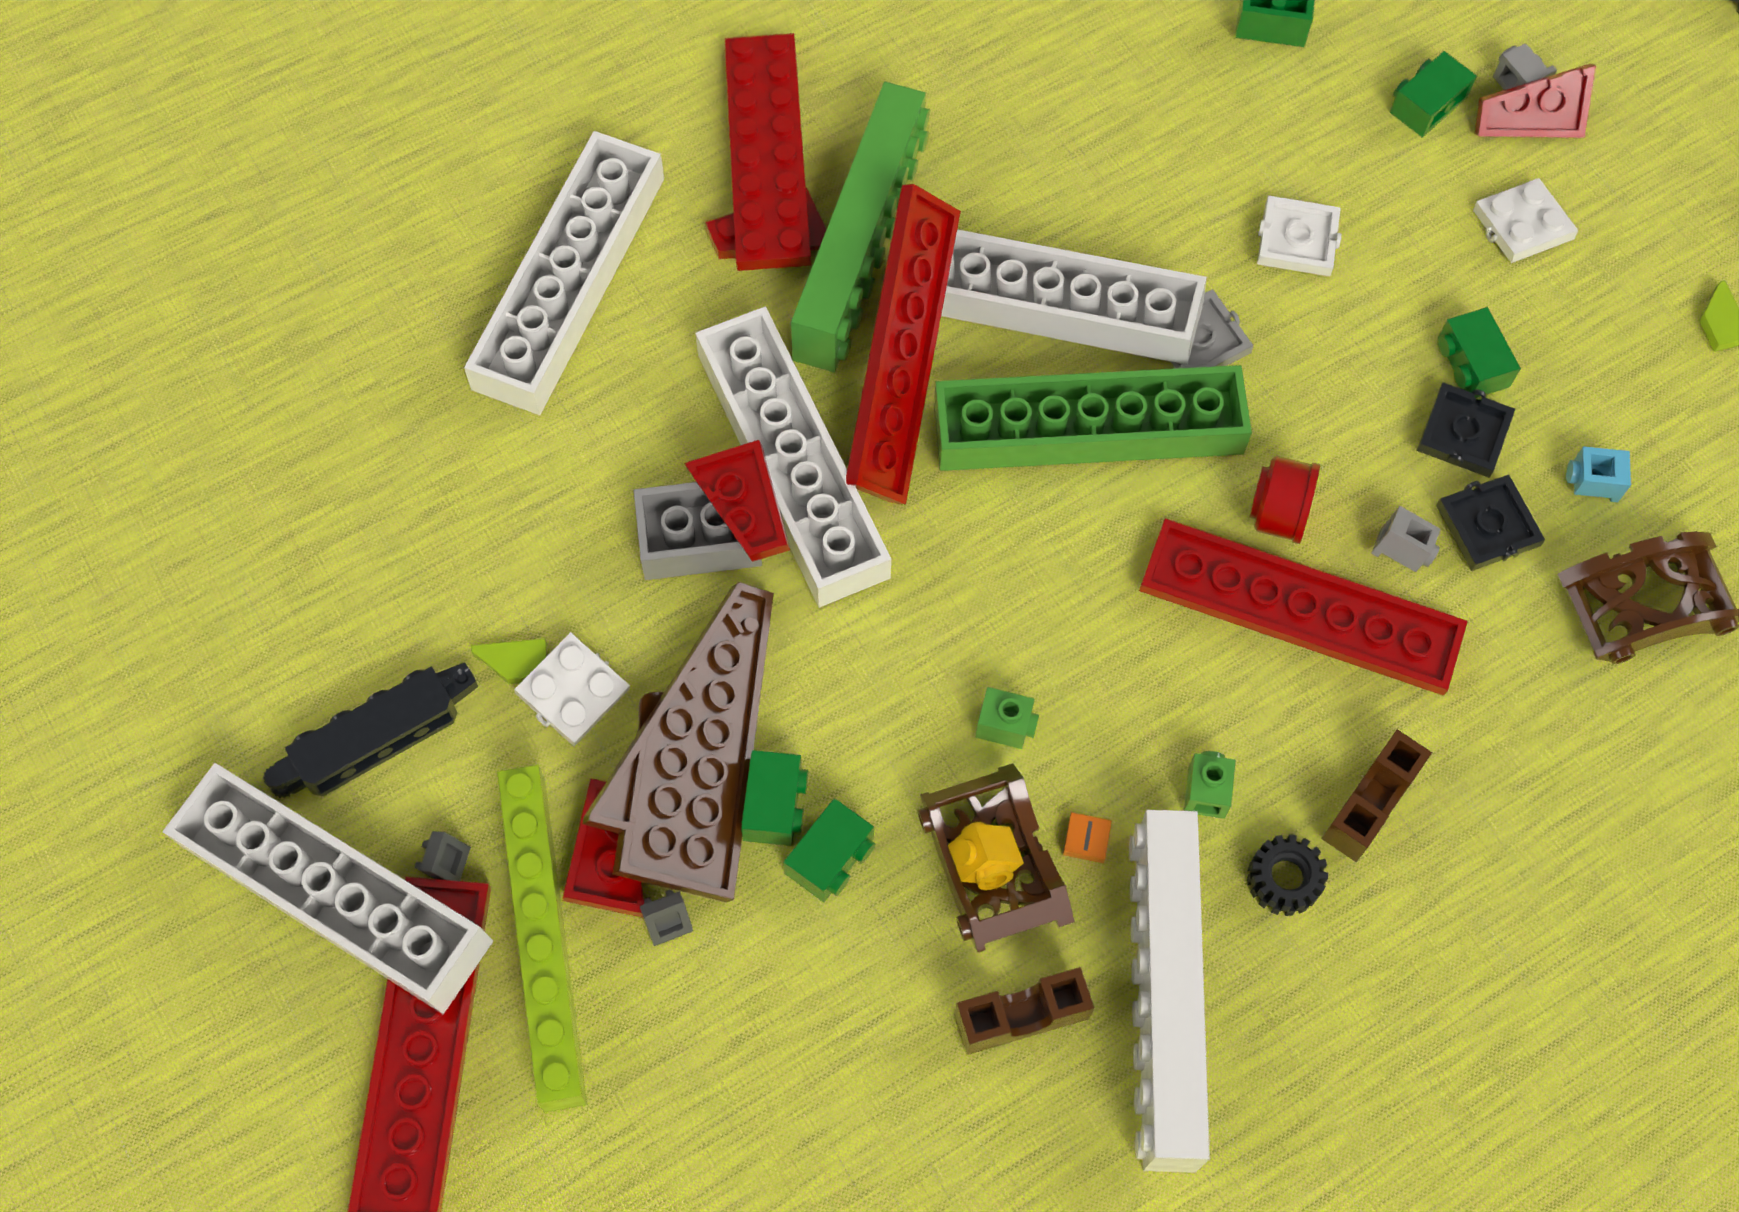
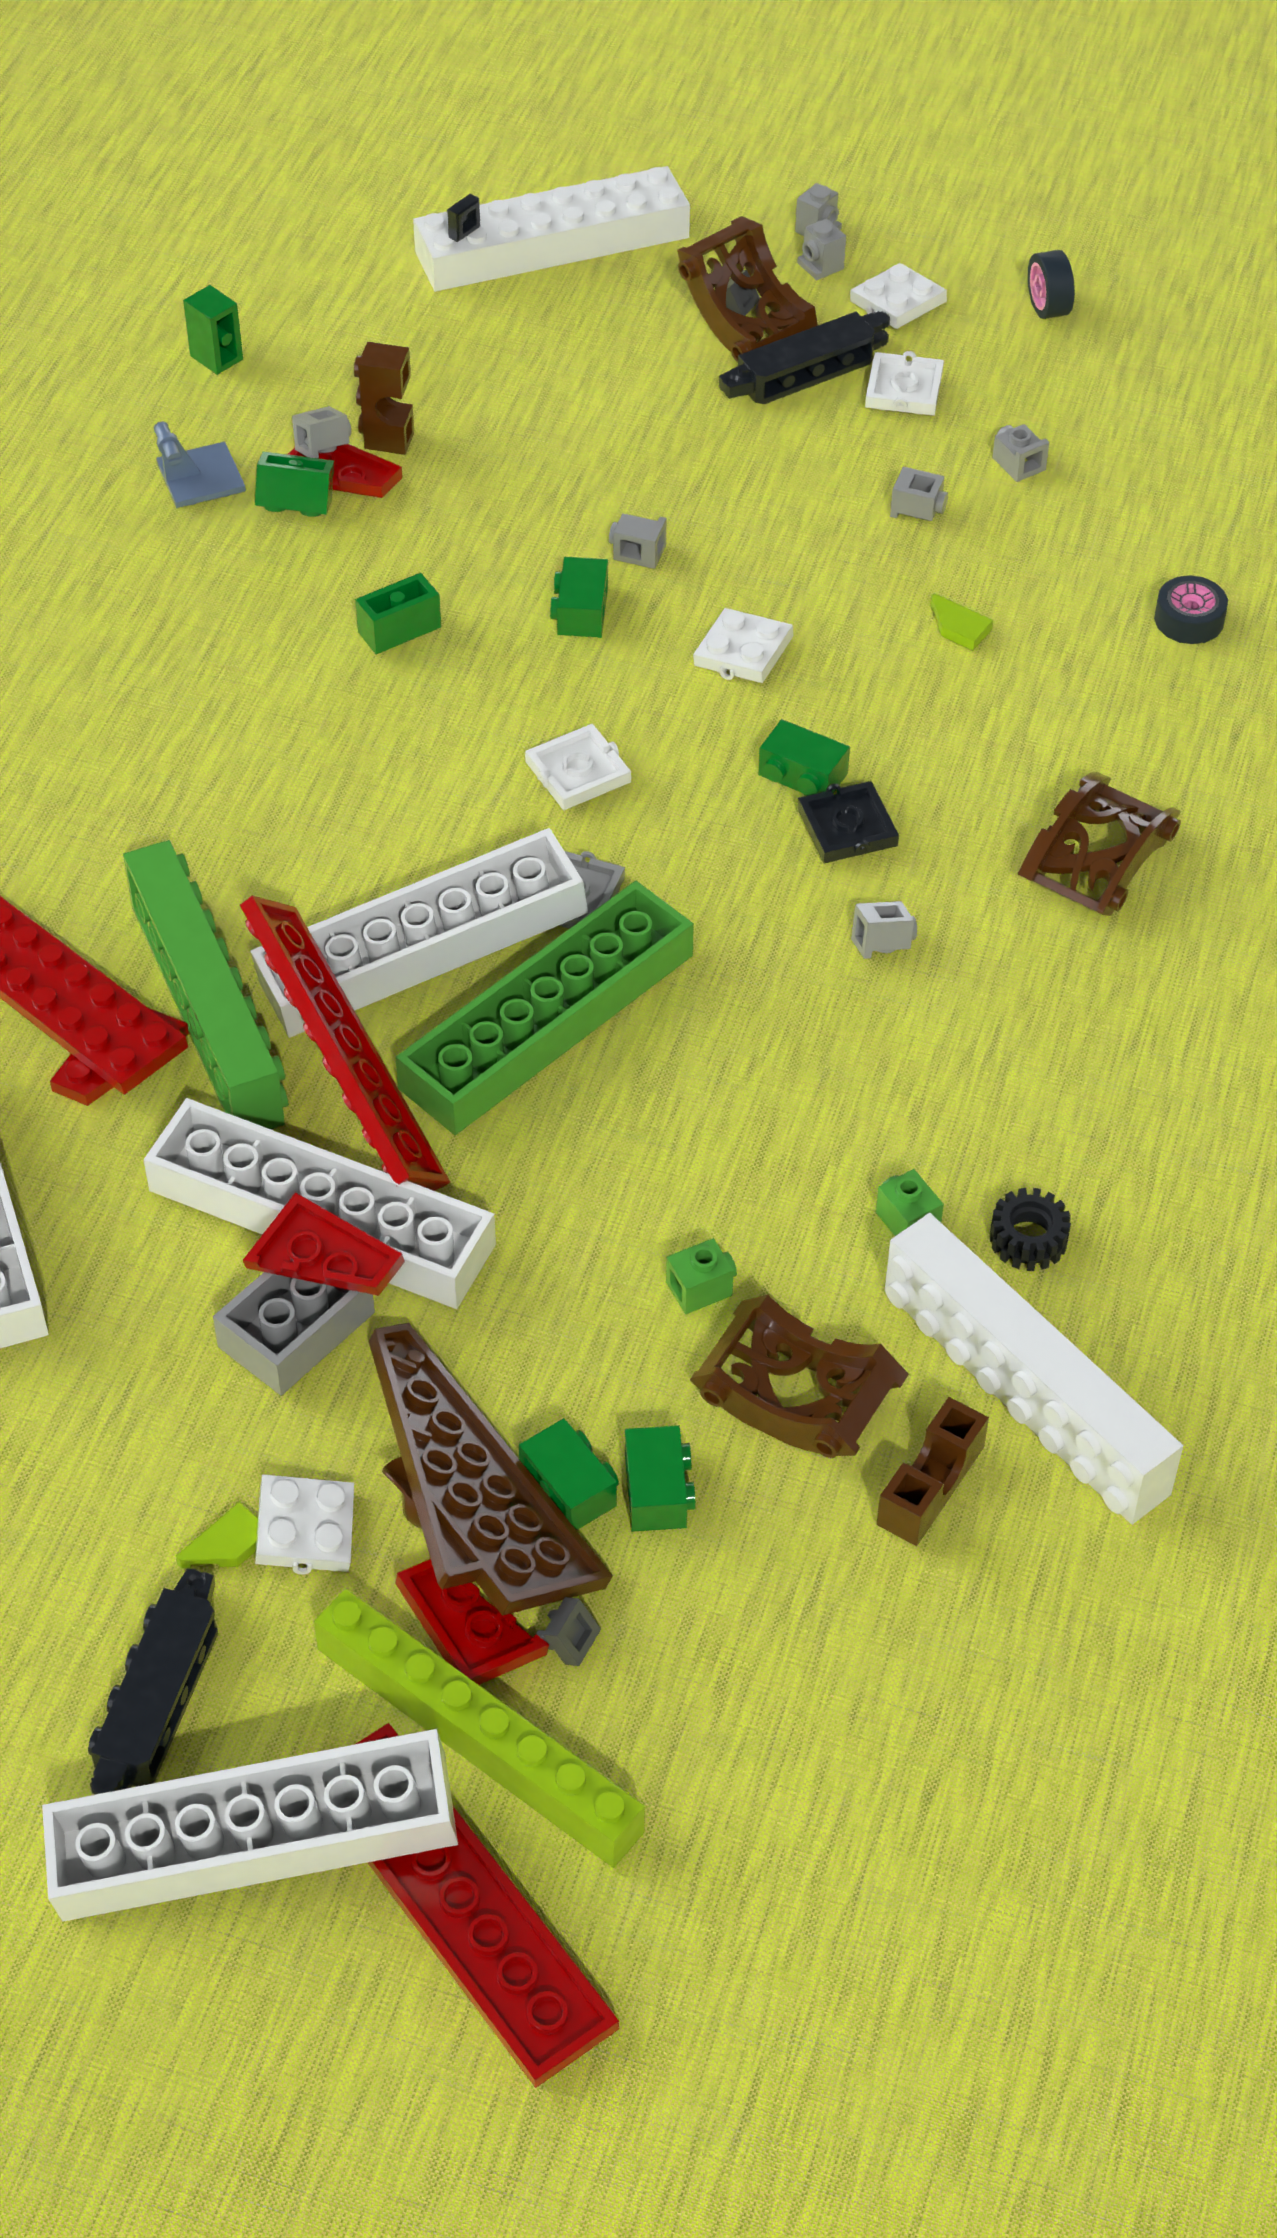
camera: 40 degrees left, 15 degrees down
dark grey tile [414,831,471,881] -> none
yellow brick [948,822,1024,890] -> none
orange tile [1063,812,1112,864] -> none
red plate [1139,518,1468,696] -> none
red wheel [1249,456,1320,544] -> none
reddish brown arch [1321,729,1433,862] -> none
black plate [1436,474,1545,571] -> none
wing [1475,63,1596,138] -> none
medium azure brick [1566,446,1631,502] -> none

